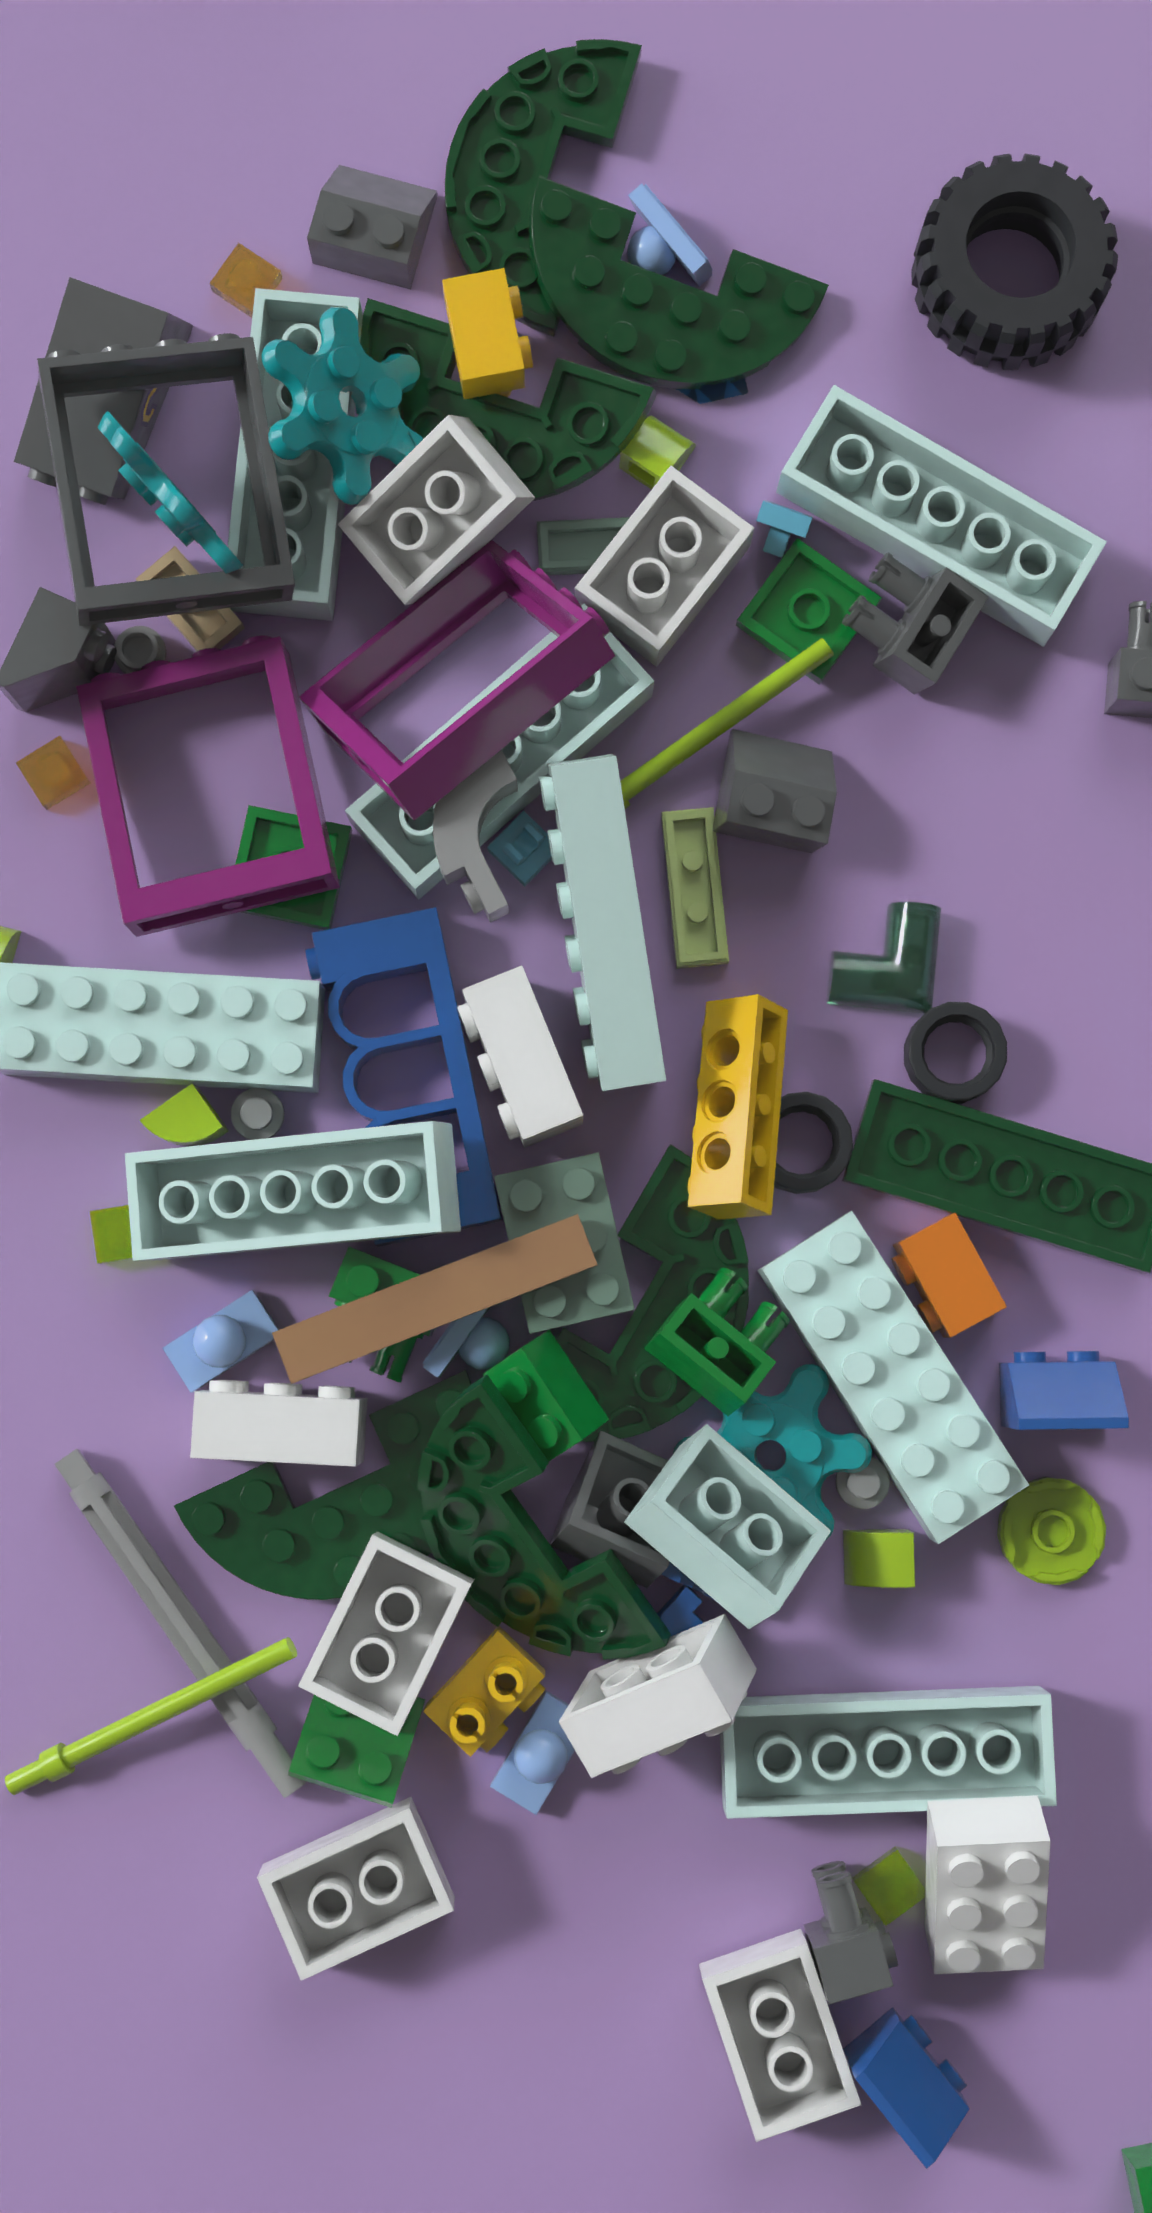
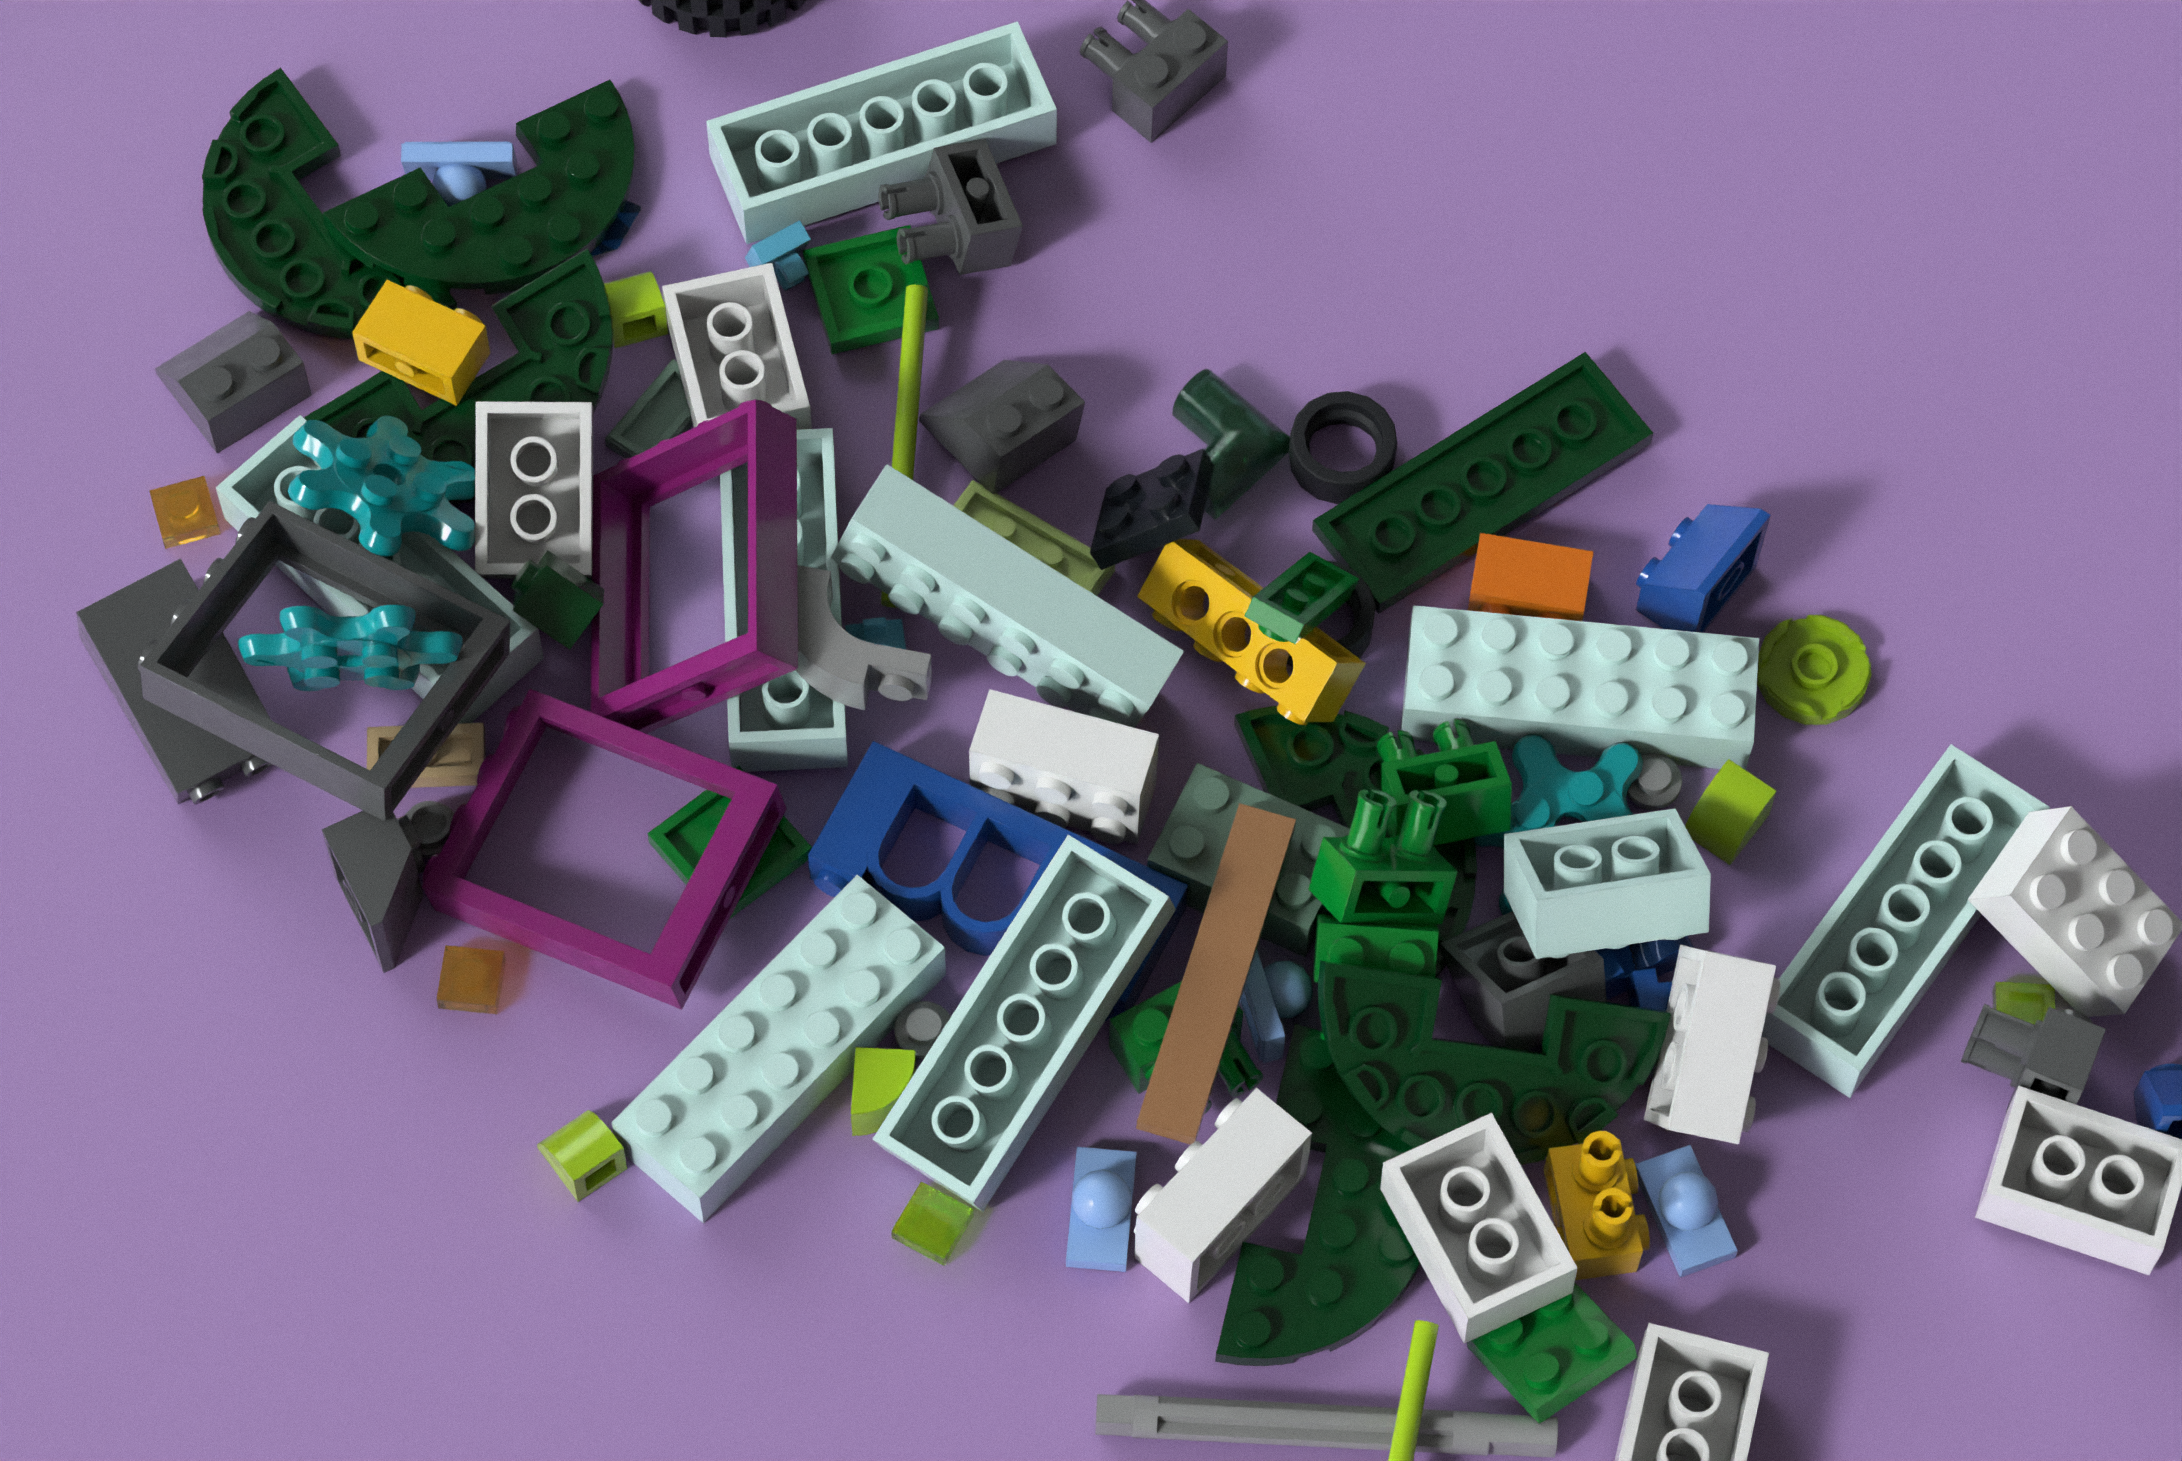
camera: 50 degrees left, 20 degrees down
none -> dark green brick [511,550,605,650]
none -> black plate [1090,448,1215,570]
none -> green plate [1244,552,1359,644]
none -> green brick [1308,789,1458,924]

